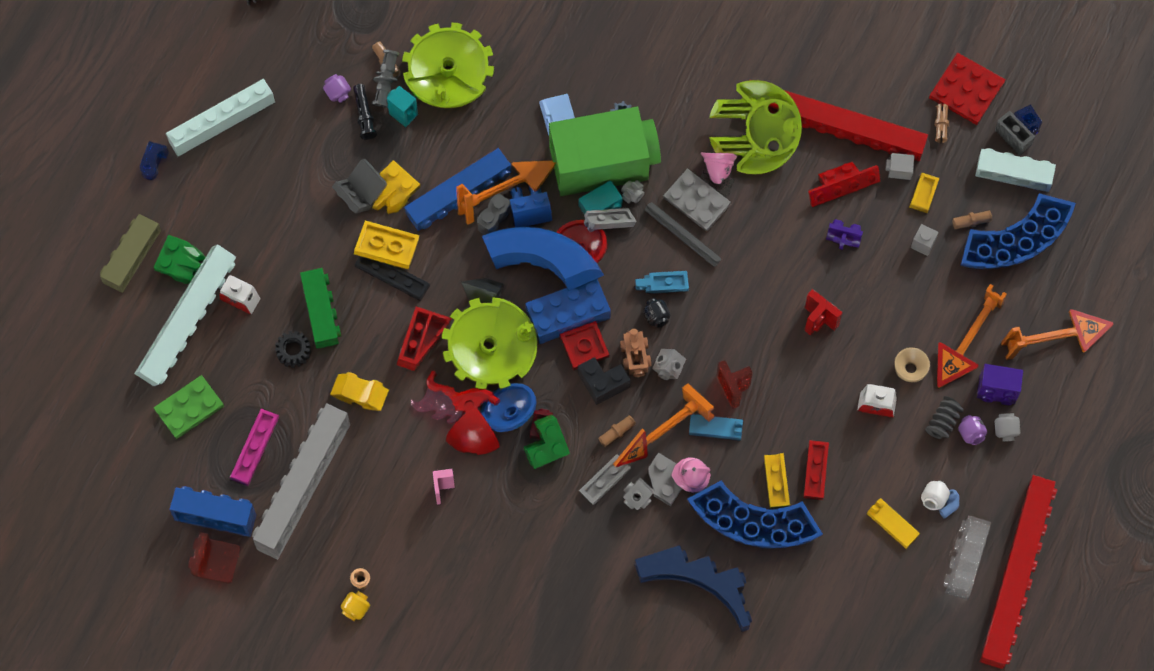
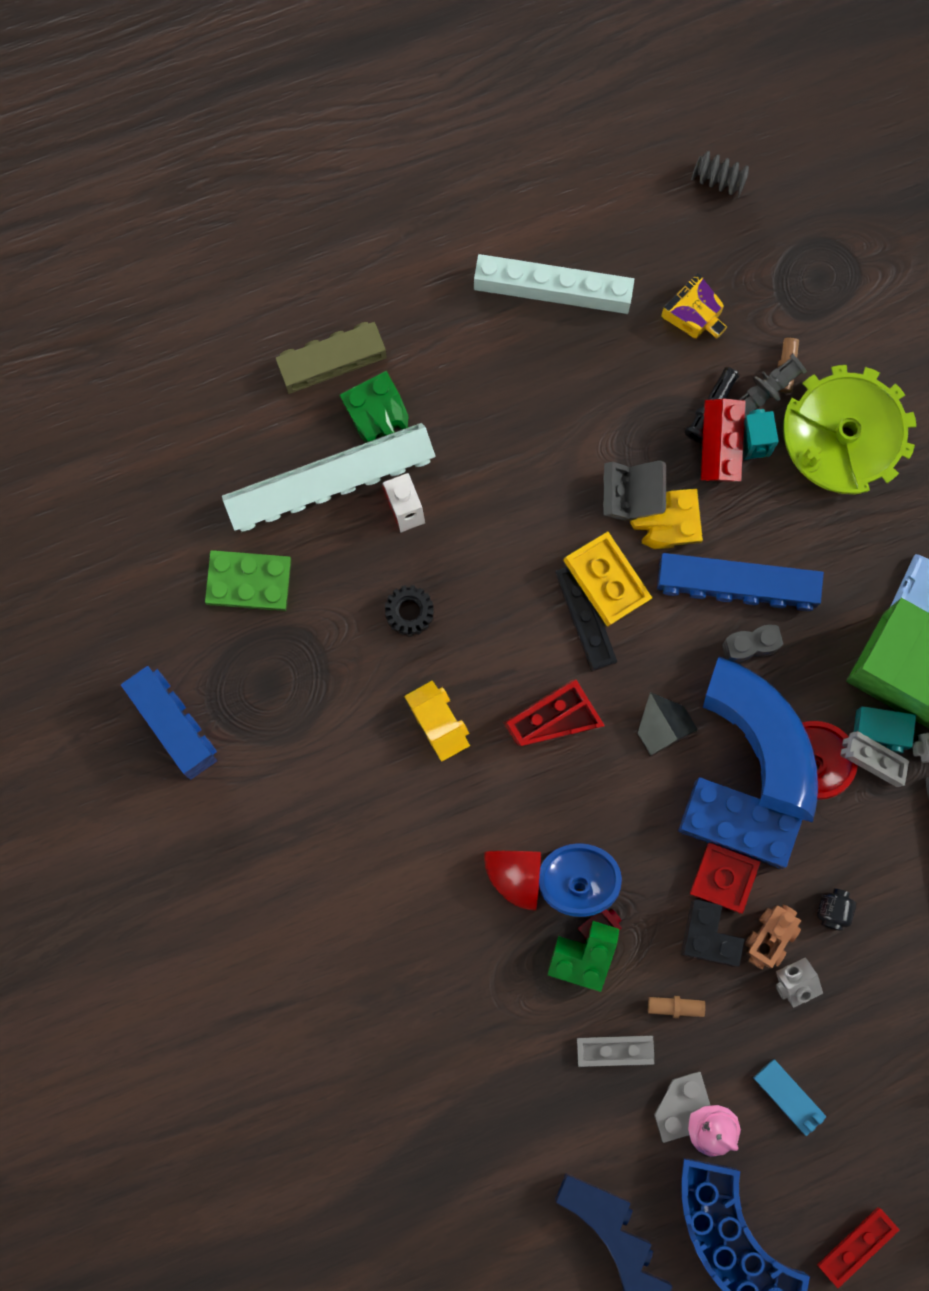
camera: 40 degrees right, 10 degrees up
clear blue leg [140,141,169,180] -> none
clear red bracket [188,532,240,583] -> none
dark pink tile [230,409,279,486] -> none
light grey brick [252,403,350,560] -> none
green brick [300,268,341,349] -> none
medium lavender head [323,74,351,103] -> none
yellow head [341,591,370,621] -> none
light nougat cone [350,568,370,590] -> none
piece [412,371,500,424] -> none
bright pink panel [433,469,455,505] -> none
lime piece [442,297,537,389] -> none
orange piece [456,160,556,224] -> none
blue brick [510,186,552,227] -> none
orange piece [613,384,714,467] -> none
light grey brick [623,478,654,510] -> none
dark azure hinge [635,271,689,293] -> none
clear red bracket [716,360,753,409] -> none
yellow hinge [764,453,790,508] -> none
none -> torso [661,273,727,339]
none -> red brick [701,399,745,482]

